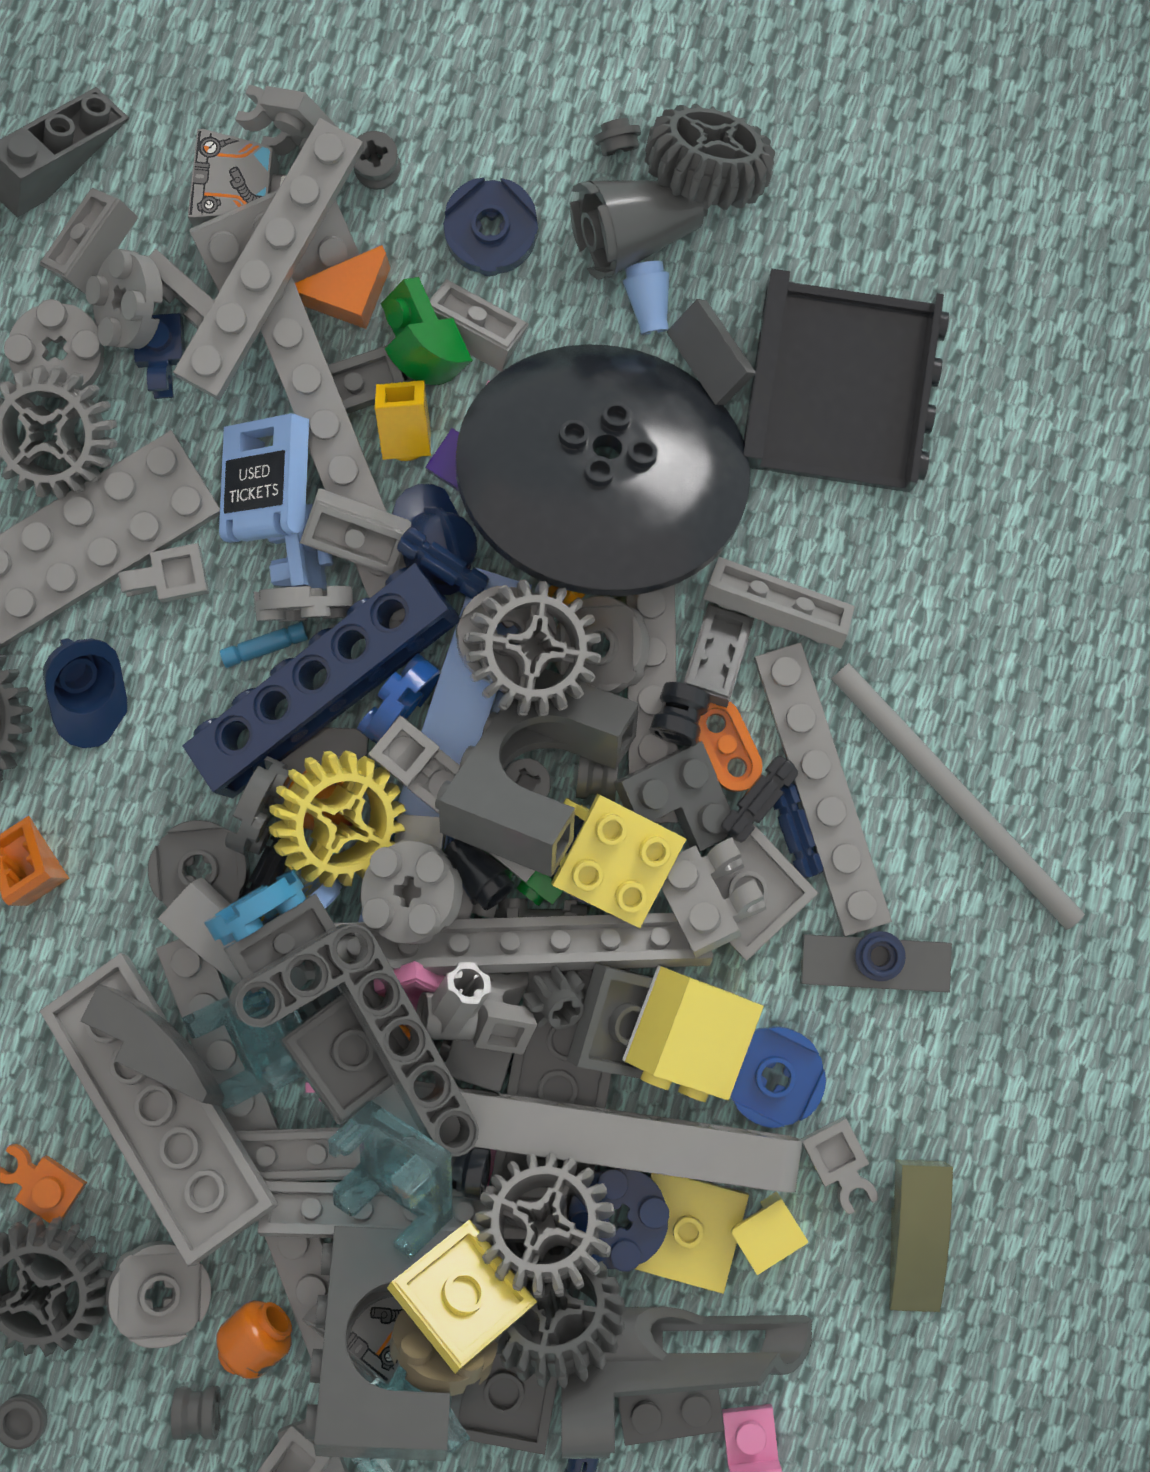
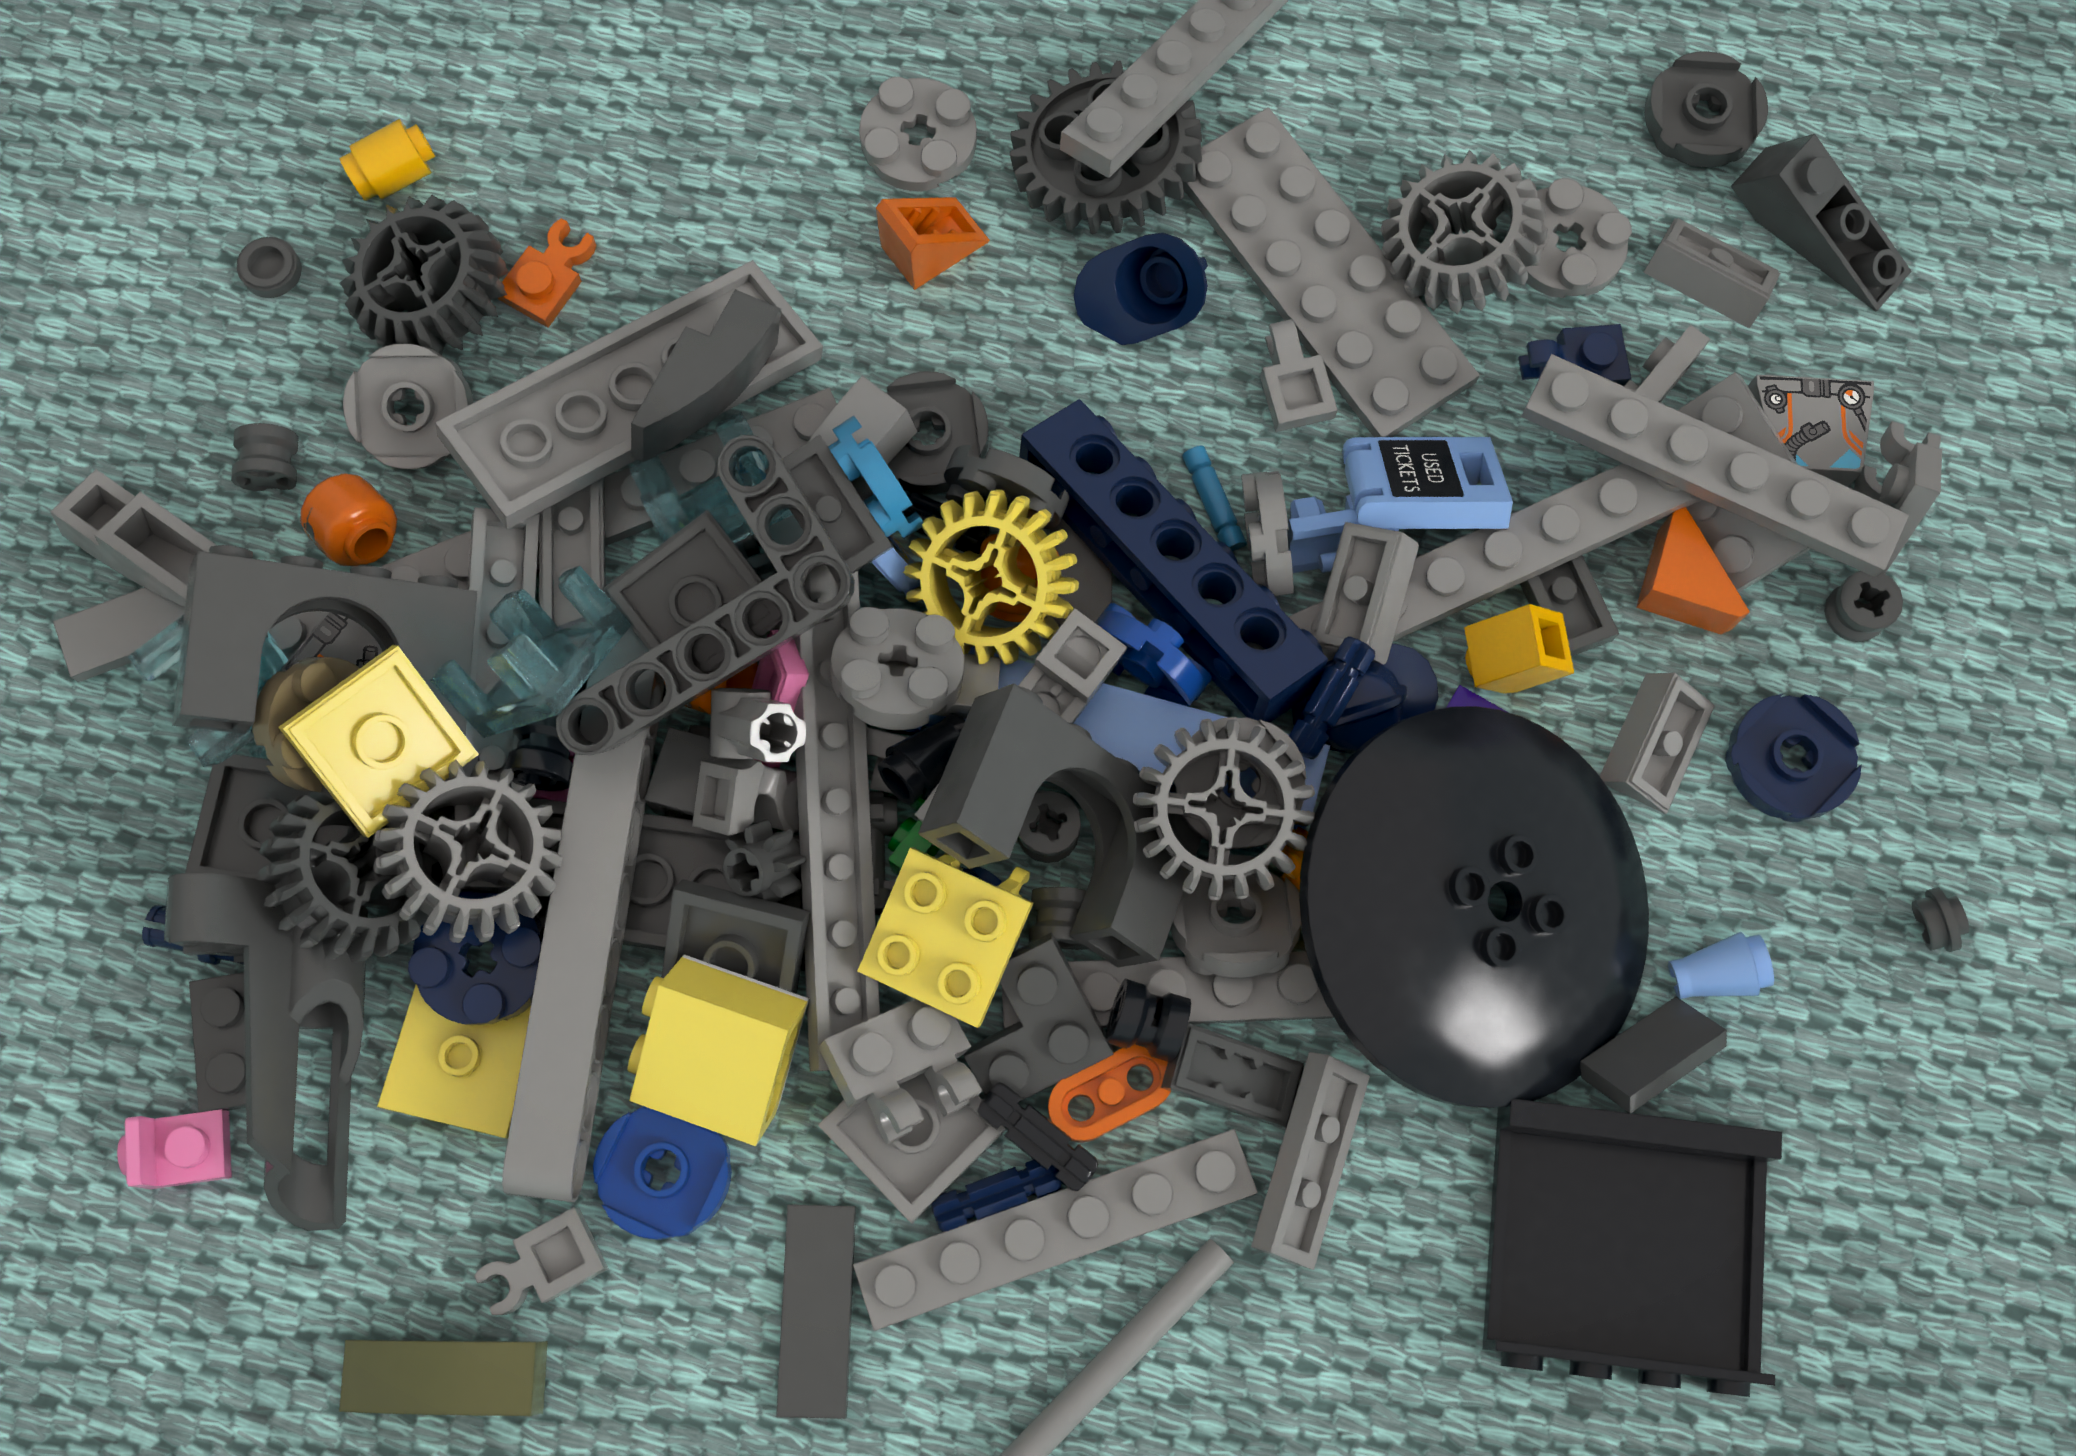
camera: 85 degrees right, 10 degrees down
light grey plate [85,249,163,349] -> none
green brick [380,277,473,385] -> none
dark grey cone [570,180,708,280] -> none
dark grey gear [645,104,776,210] -> none
light yellow panel [731,1191,809,1275] -> none
dark blue plate [855,931,906,981] -> none

